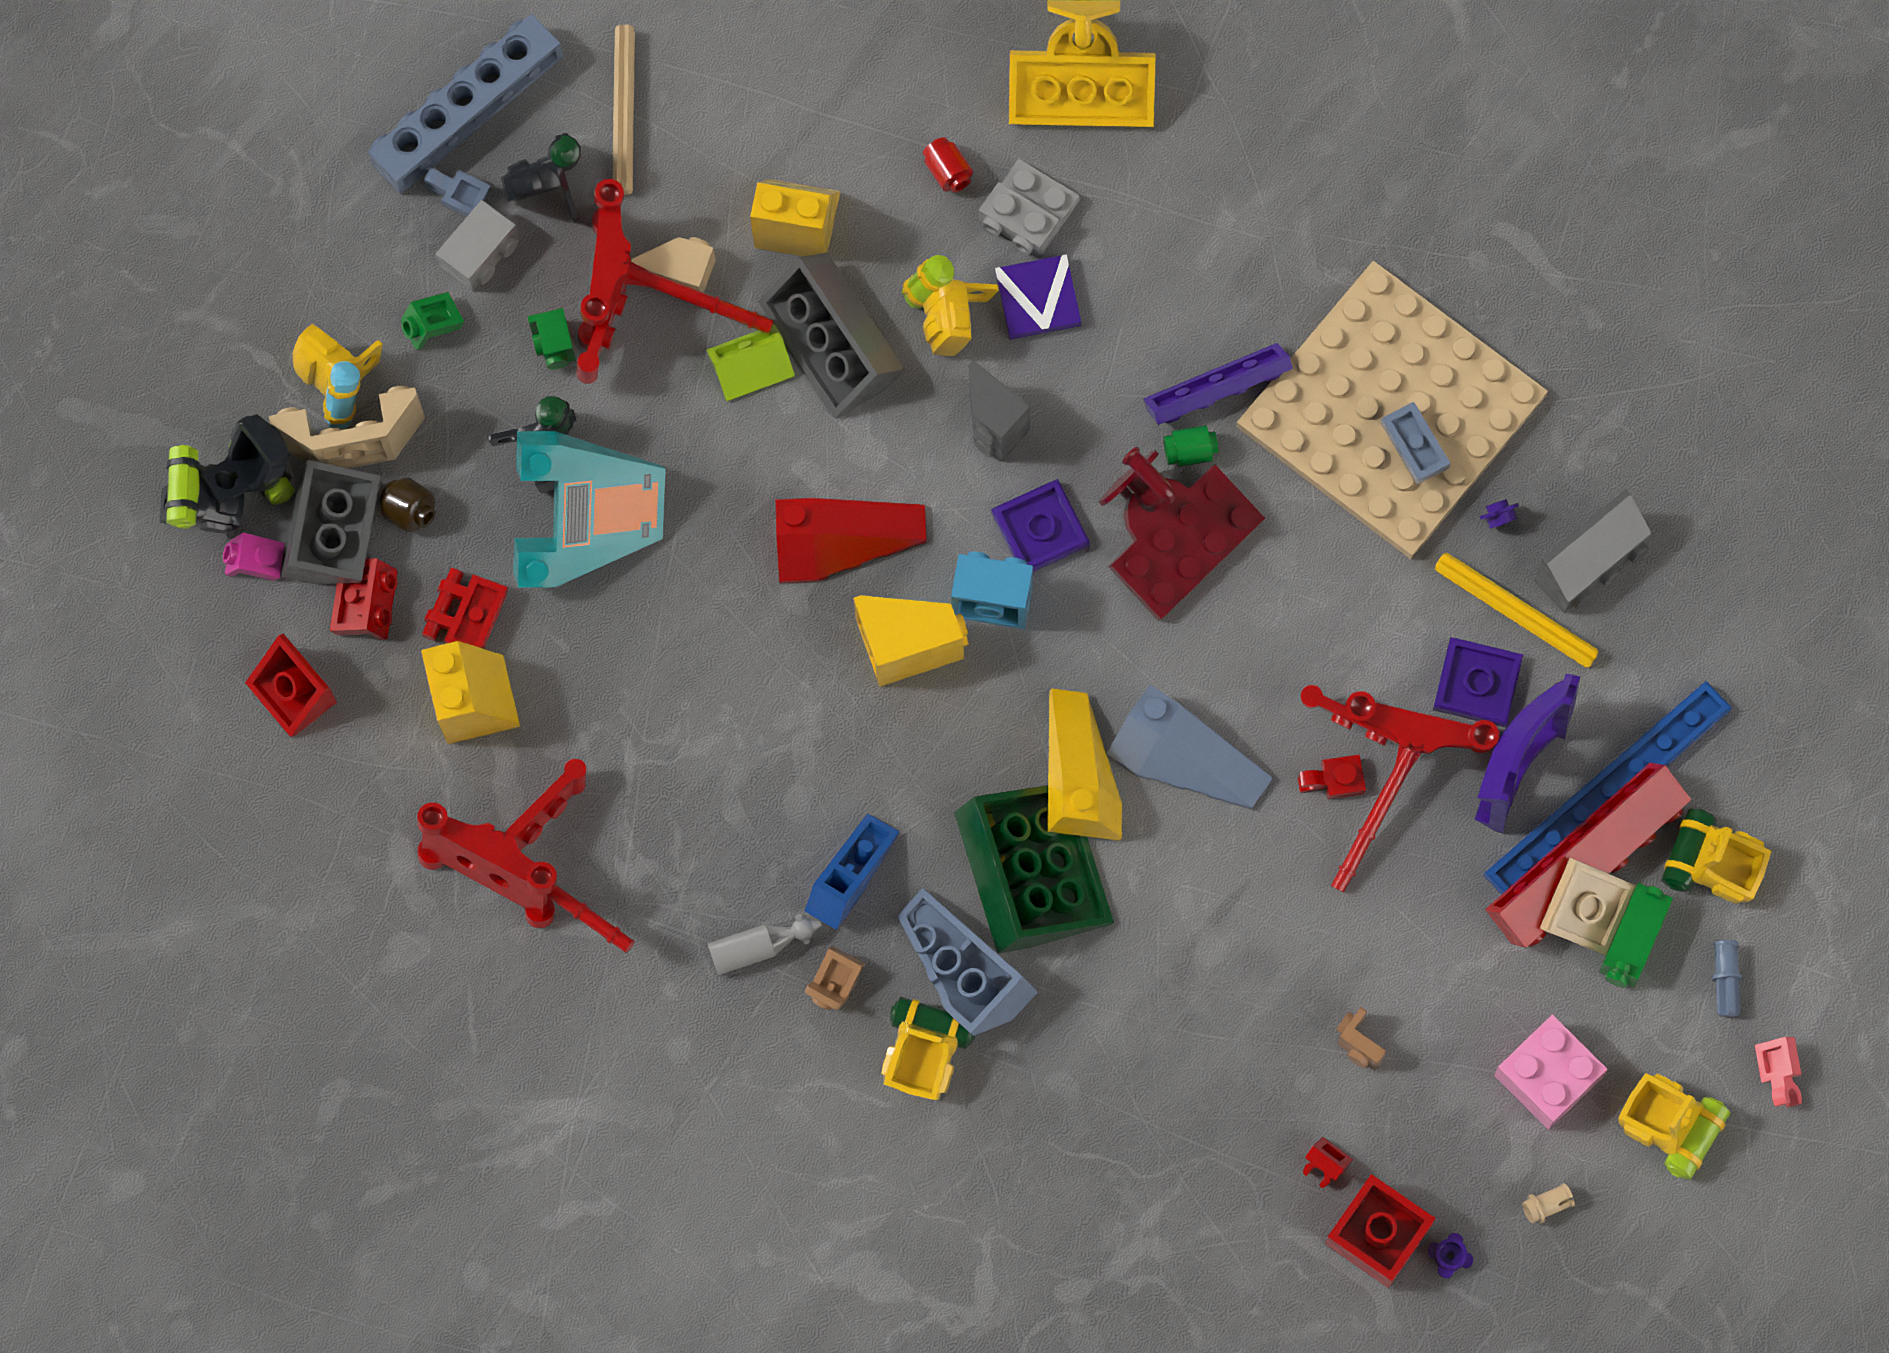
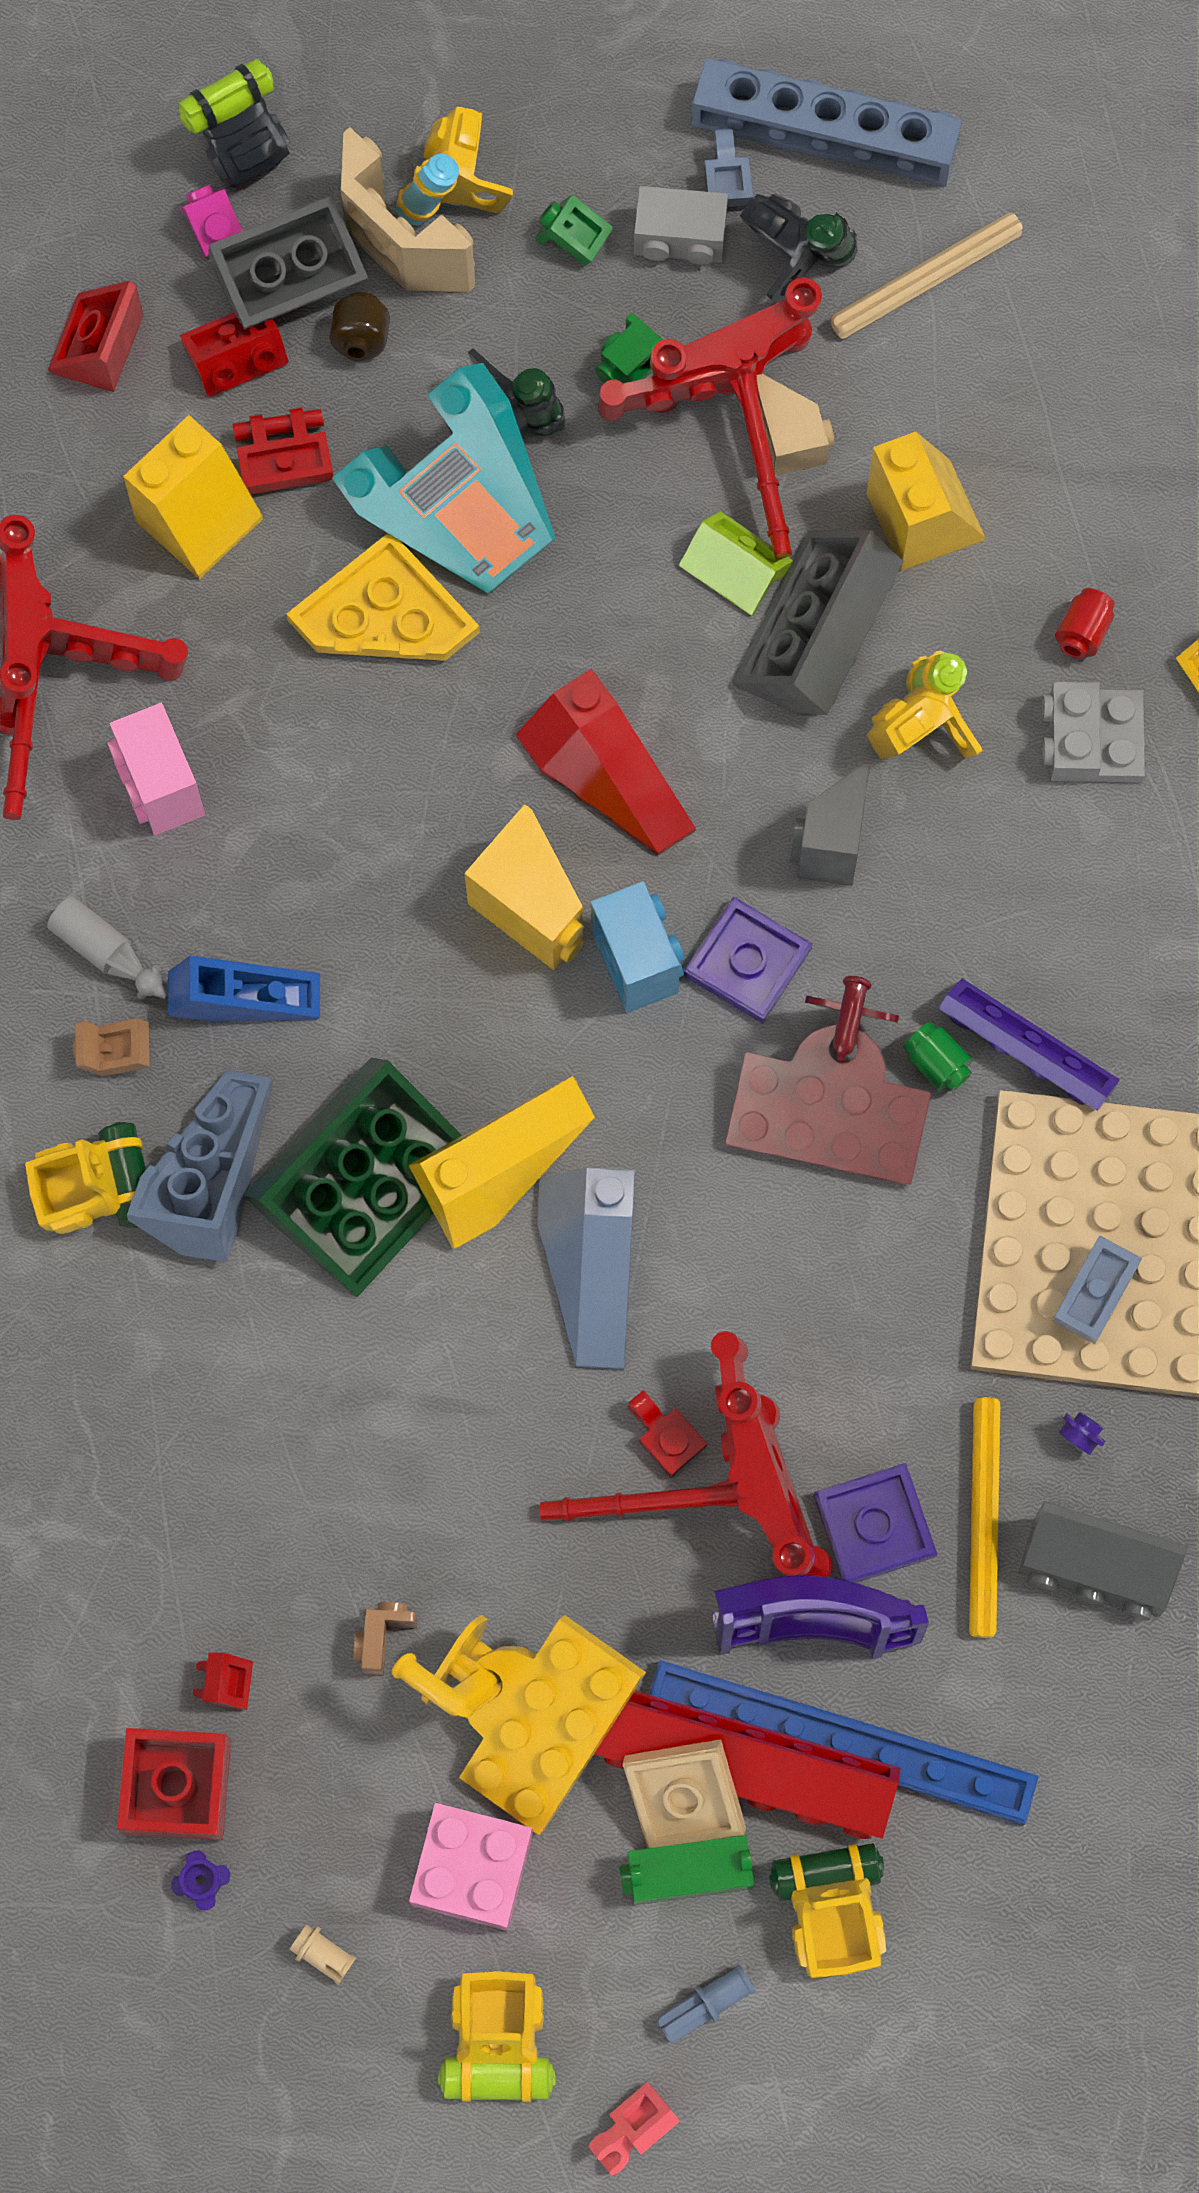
camera: 55 degrees right, 0 degrees up
black piece [200,414,295,505] -> none
dark purple tile [995,254,1081,340] -> none
none -> bright pink brick [107,702,205,836]
none -> yellow plate [286,533,480,661]
none -> yellow plate [392,1615,646,1835]

